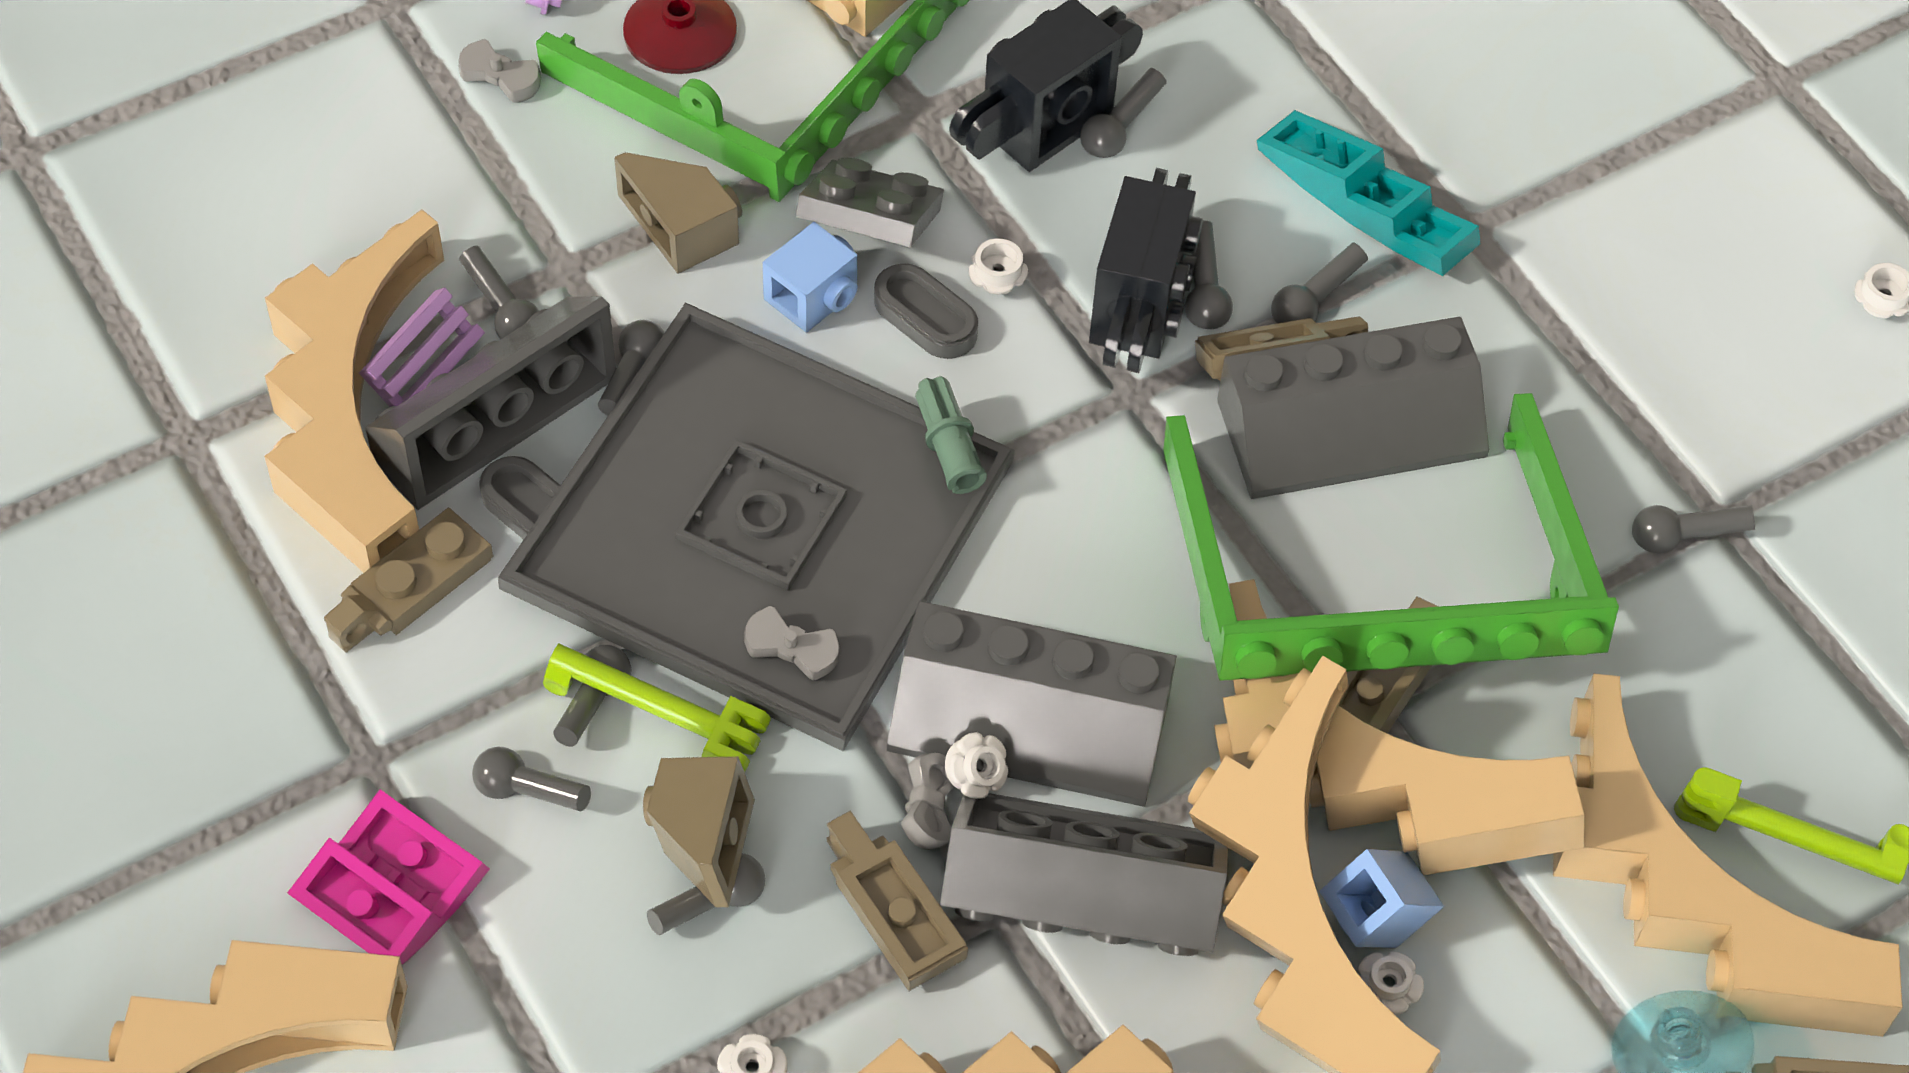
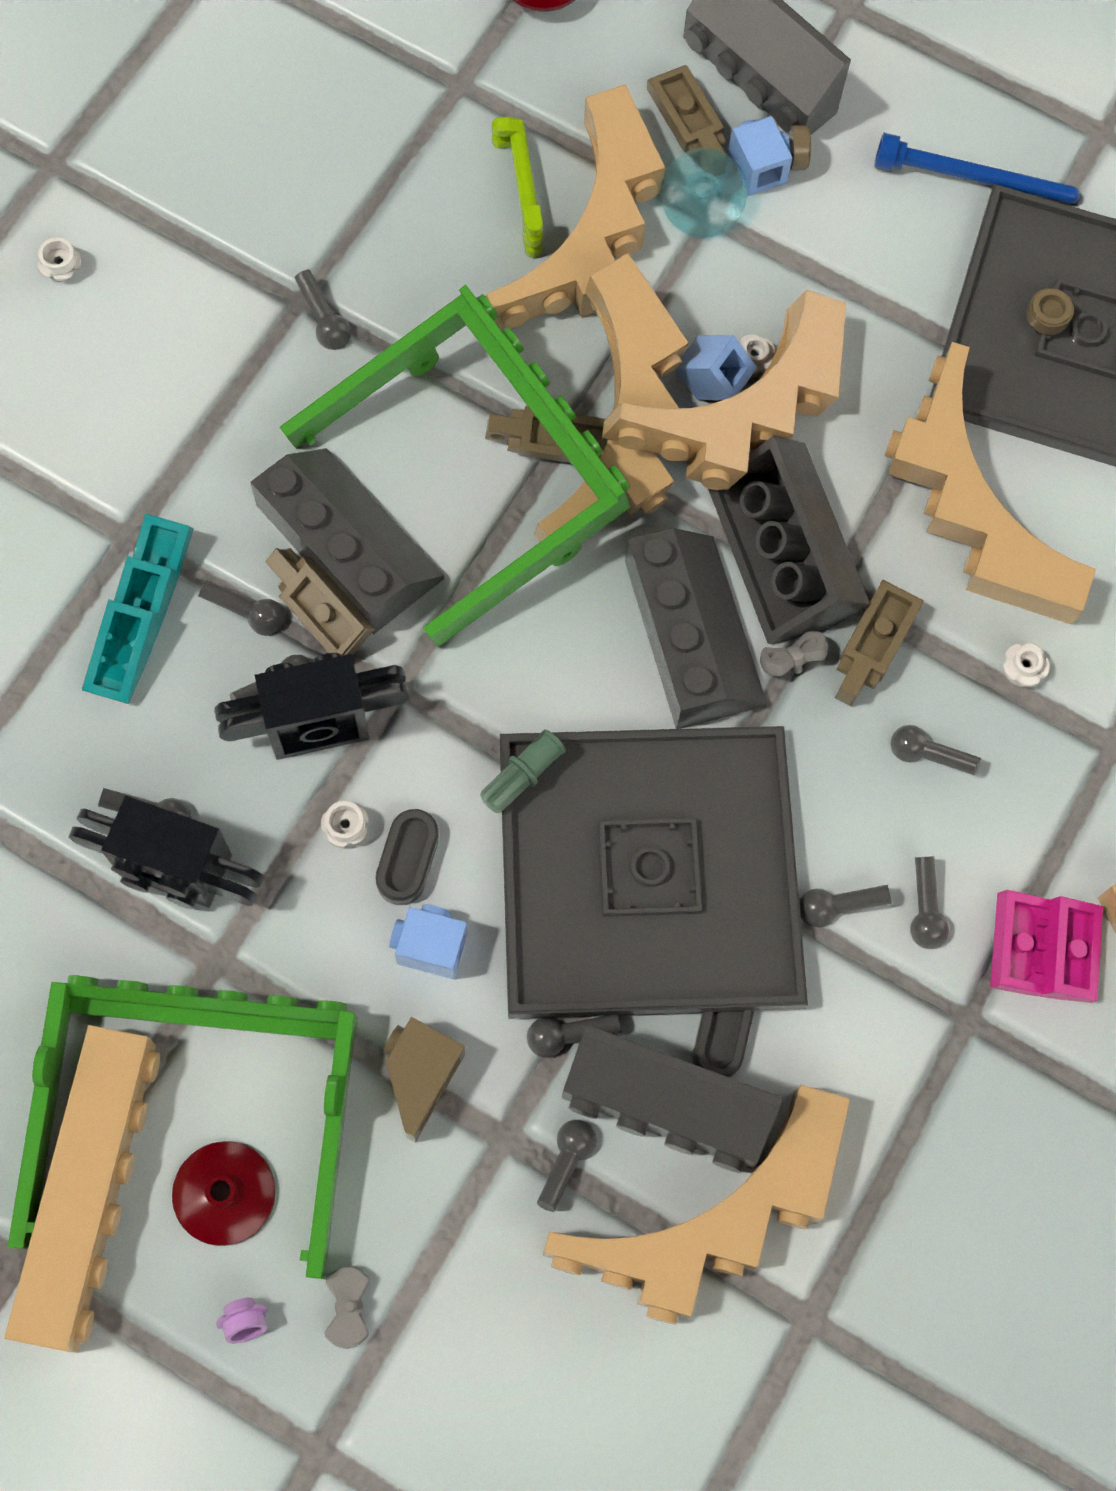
camera: 120 degrees left, 15 degrees up
dark tan hinge [324,507,493,653] -> none
lavender tile [359,288,485,407] -> none
lime hinge [543,643,771,773] -> none
dark tan slope [643,757,755,907] -> none
light grey piece [744,606,840,680] -> none
dark grey plate [795,158,944,247] -> none
white plate [945,732,1008,799] -> none

